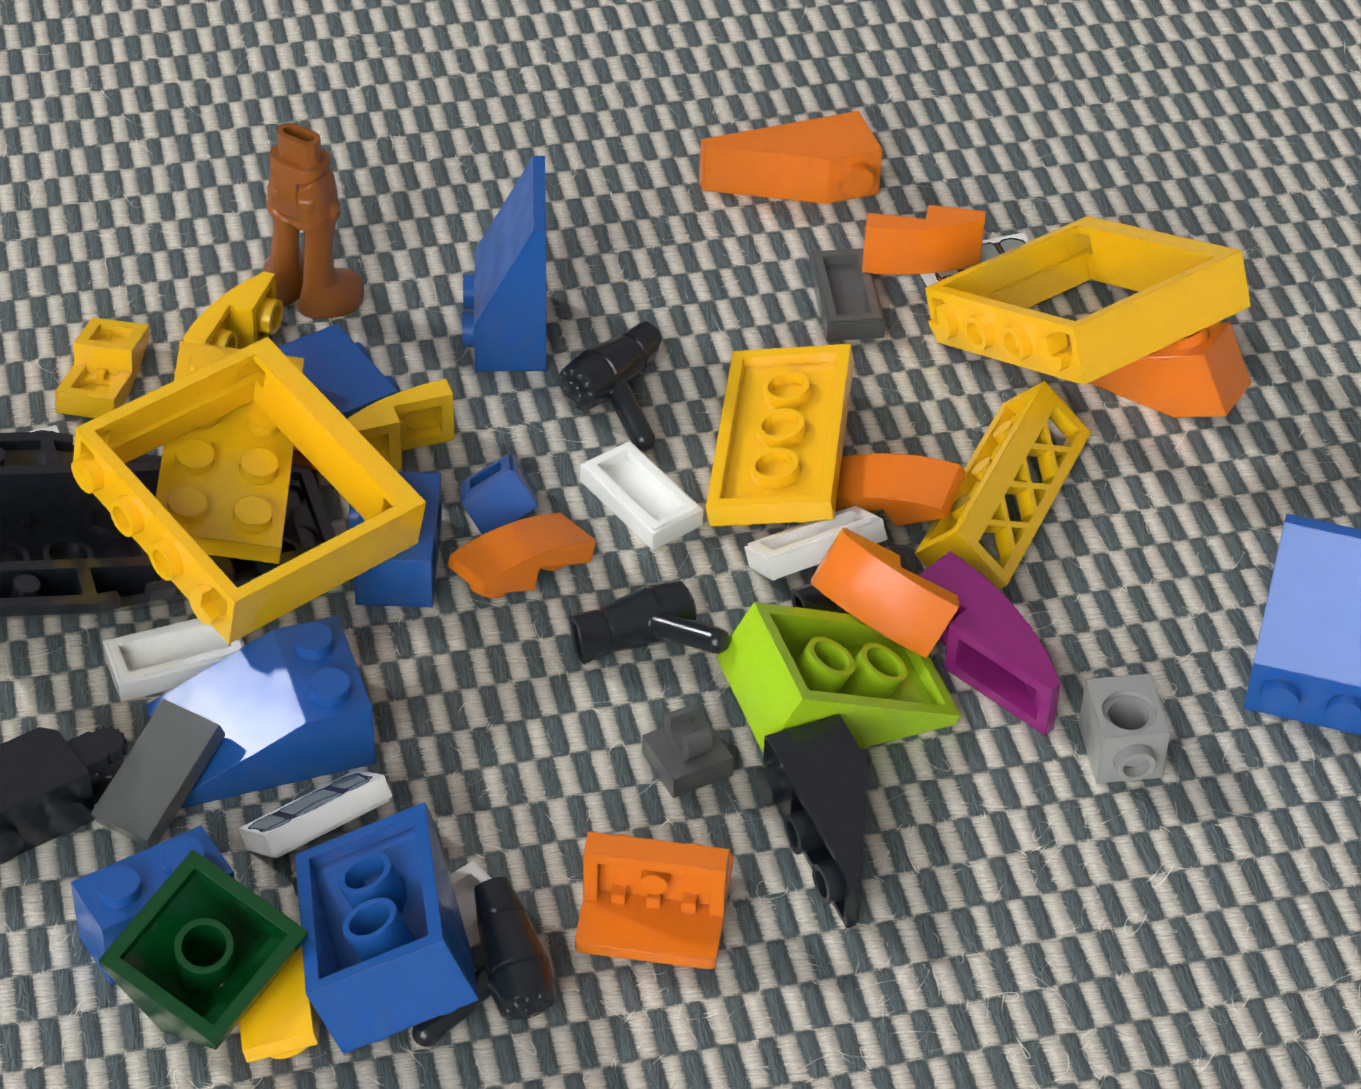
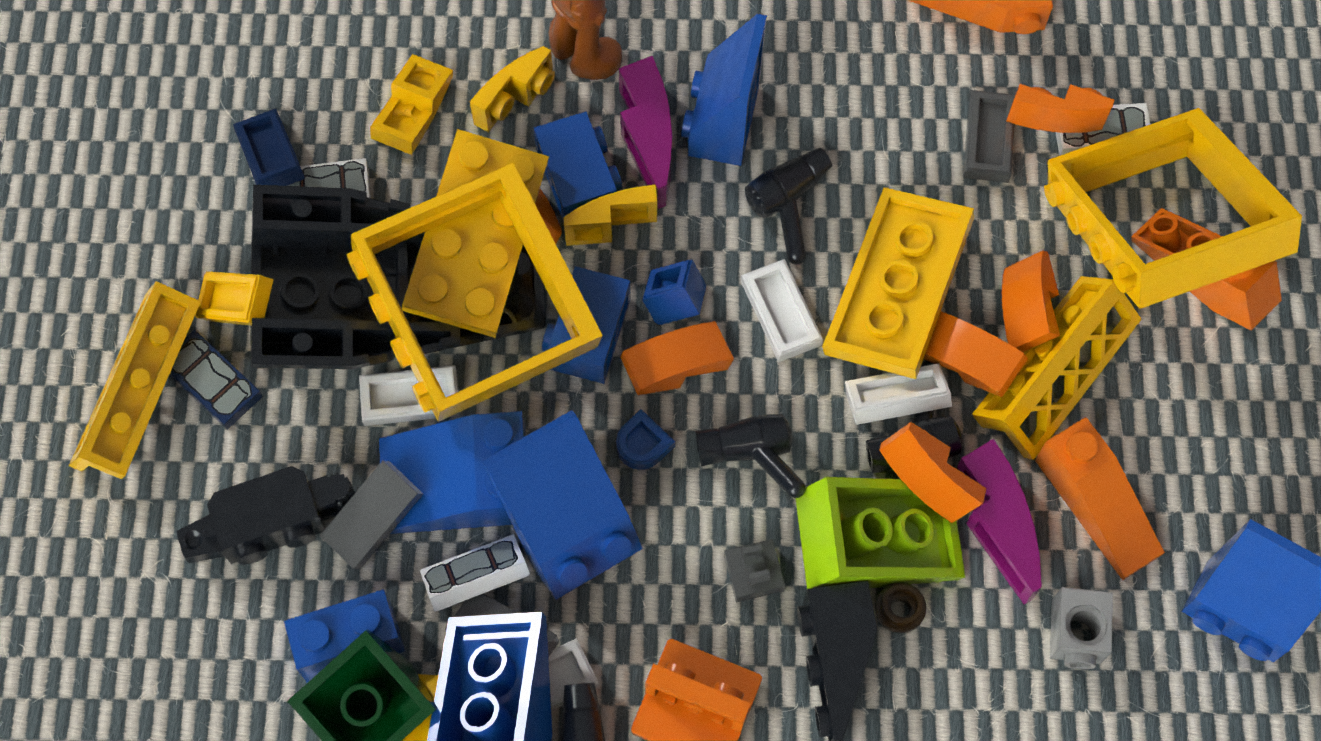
camera: 15 degrees right, 25 degrees up
none -> blue slope [482,410,643,600]
none -> blue tile [616,409,675,470]
none -> magenta slope [619,56,672,209]
none -> dark brown plate [875,582,926,633]
none -> orange slope [1002,250,1060,352]
none -> orange slope [1035,417,1165,581]

